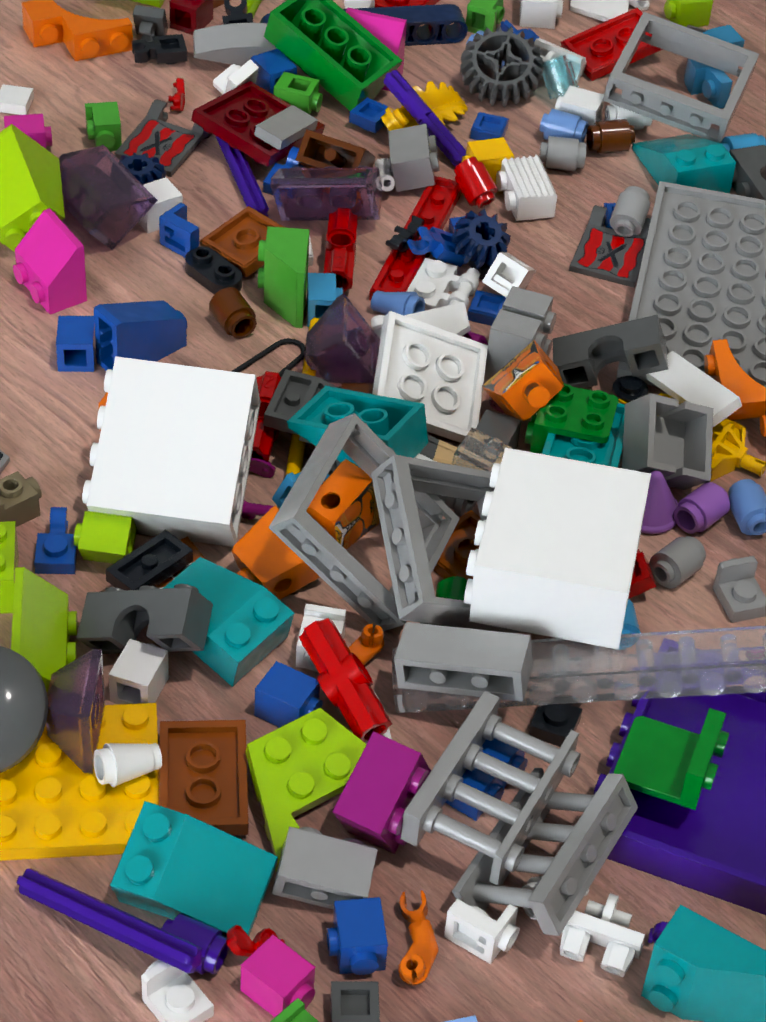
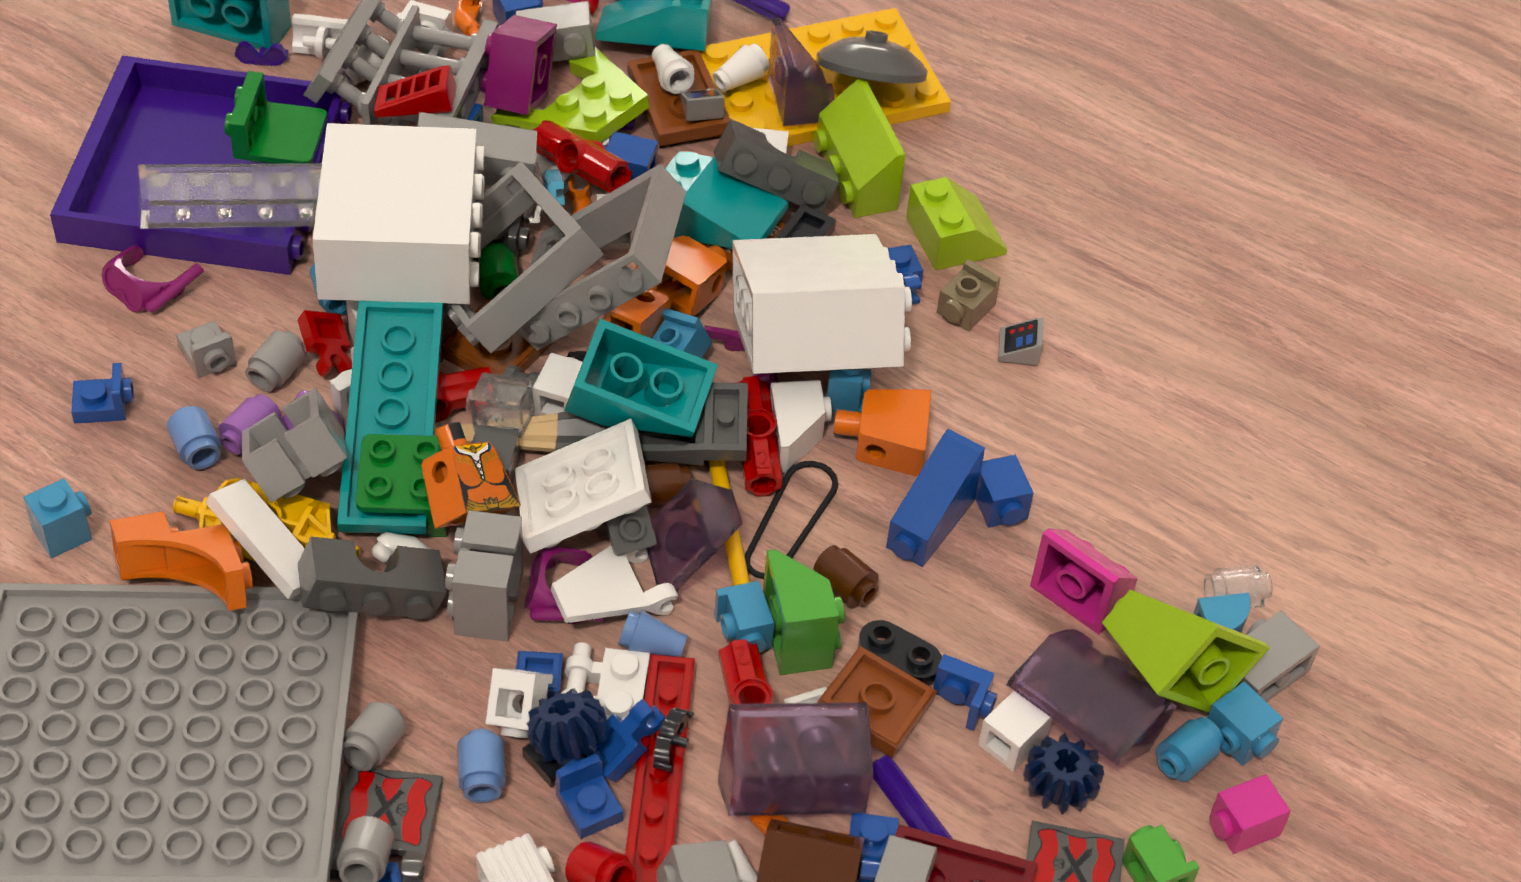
camera: 165 degrees right, 5 degrees up
none -> light grey brick [343,702,406,771]
none -> red slope [374,65,456,118]
none -> medium blue brick [457,729,506,803]
none -> medium azure tile [543,169,565,221]
none -> white cone [652,44,694,94]
none -> light grey slope [680,88,725,121]

